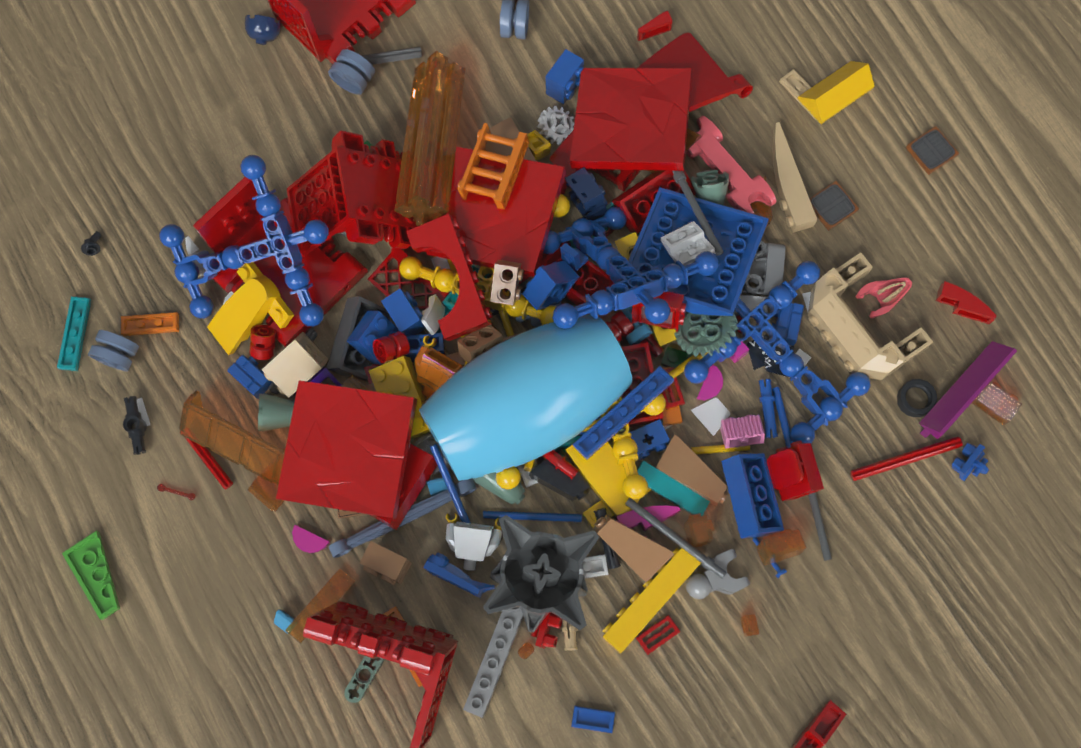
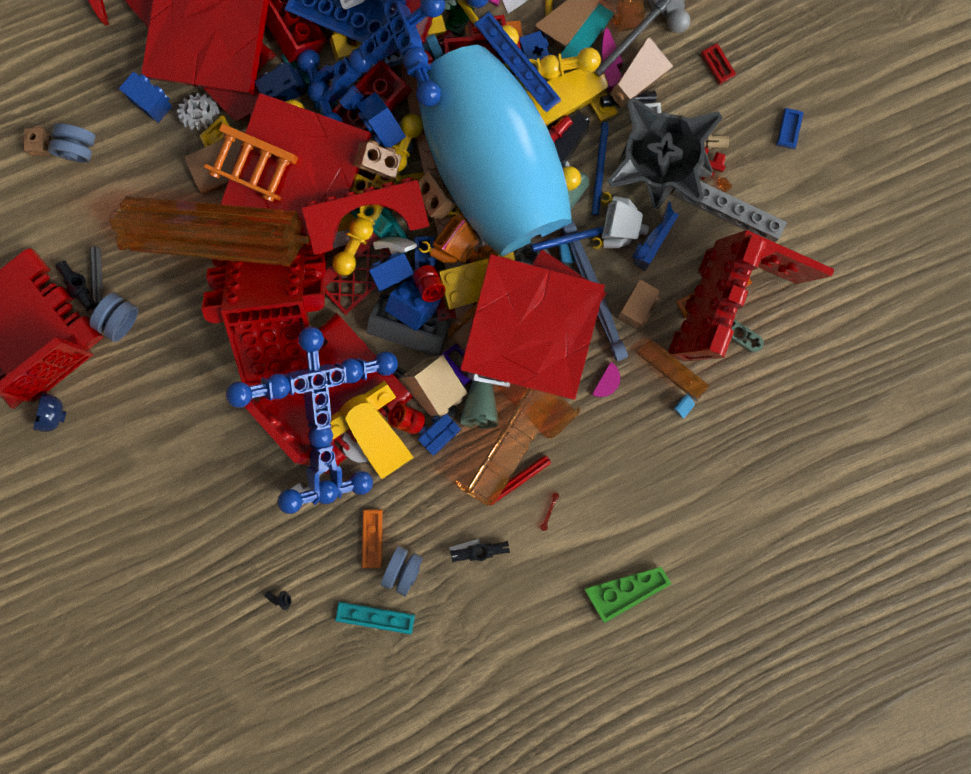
camera: 85 degrees left, 10 degrees up
yellow brick [602,548,701,654] -> none
none -> black pin [55,261,97,311]

